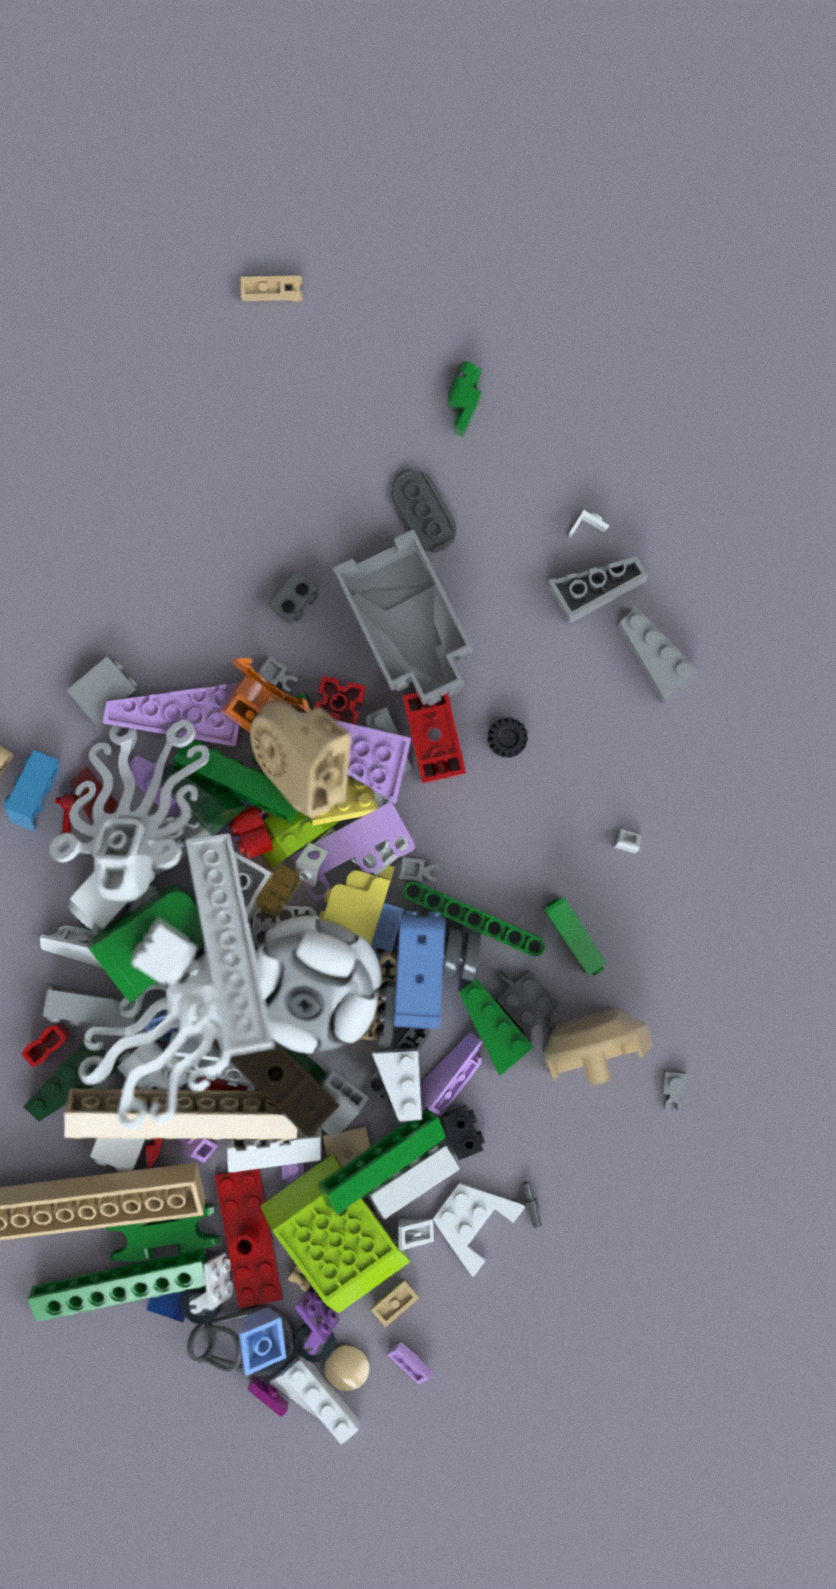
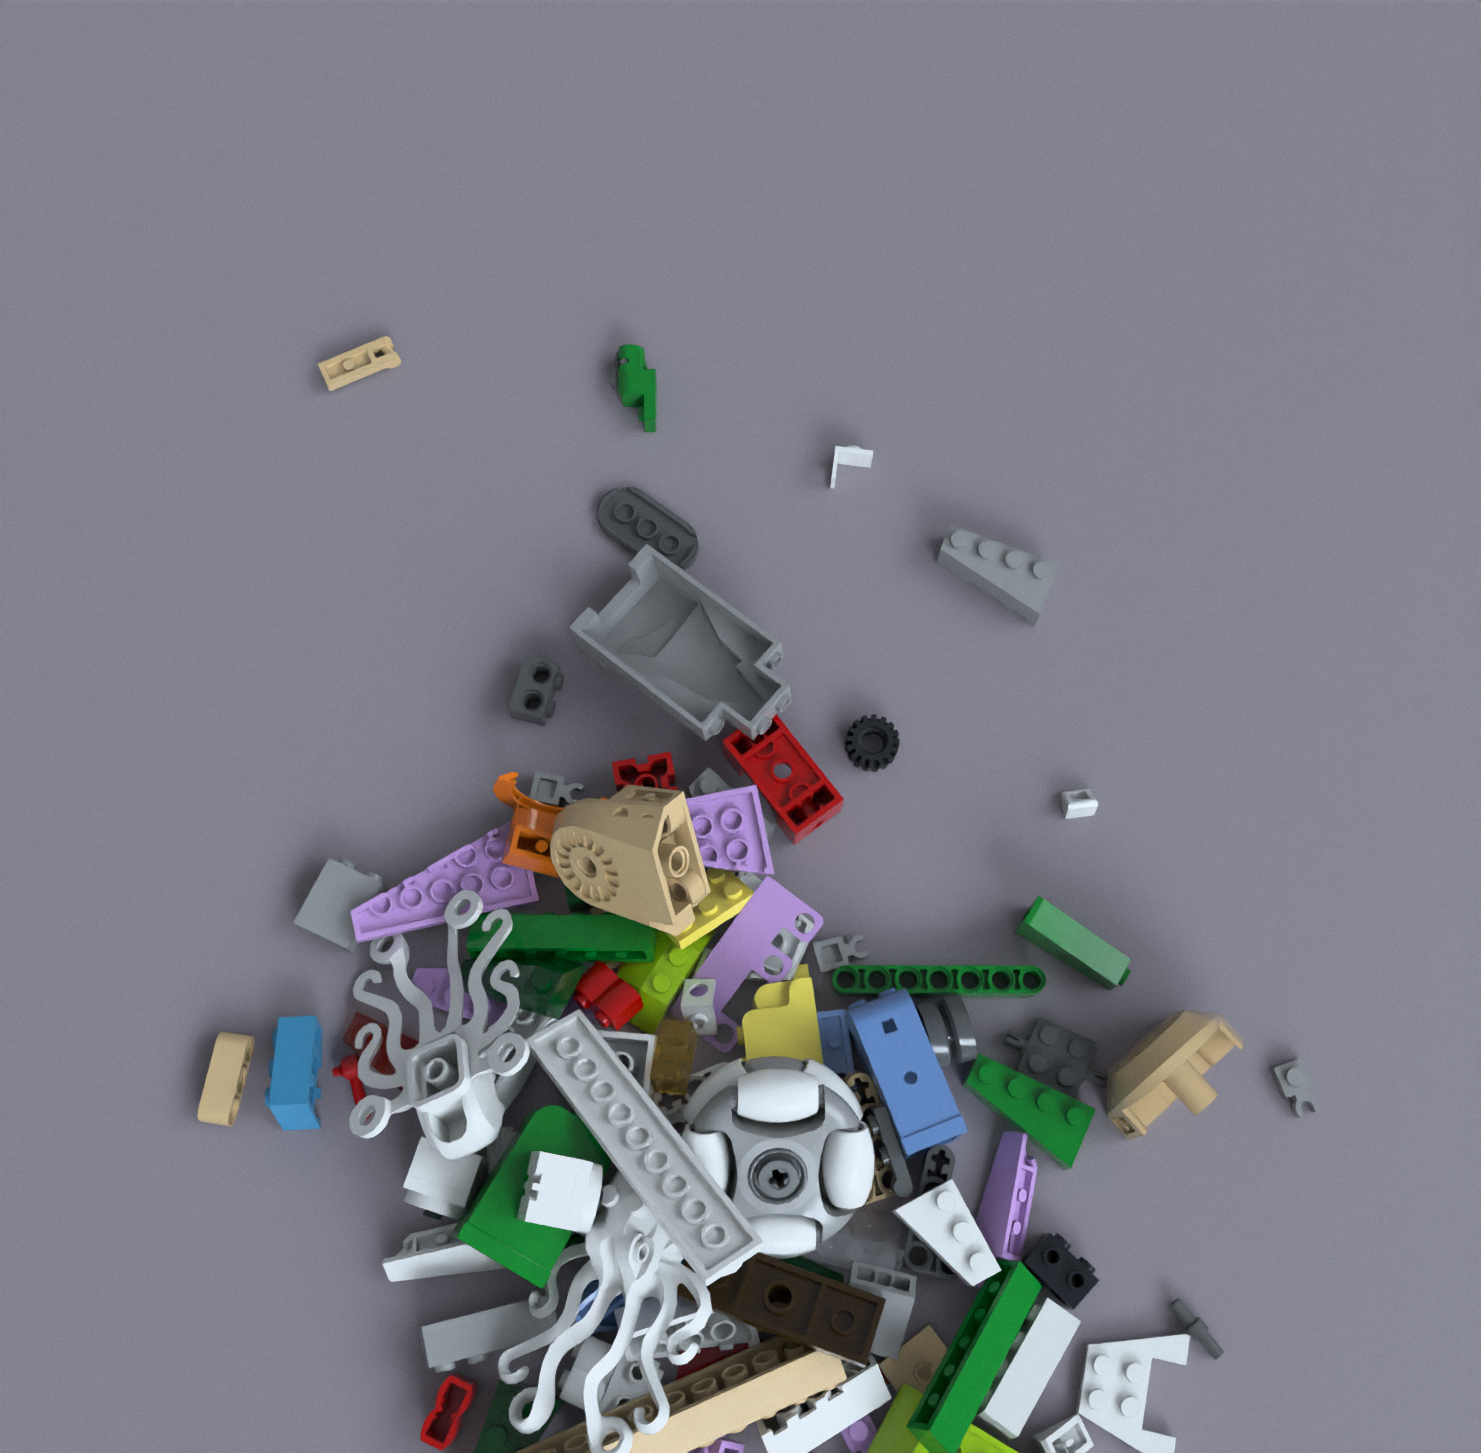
camera: 25 degrees left, 15 degrees down
light grey wedge [548,556,648,624] -> none

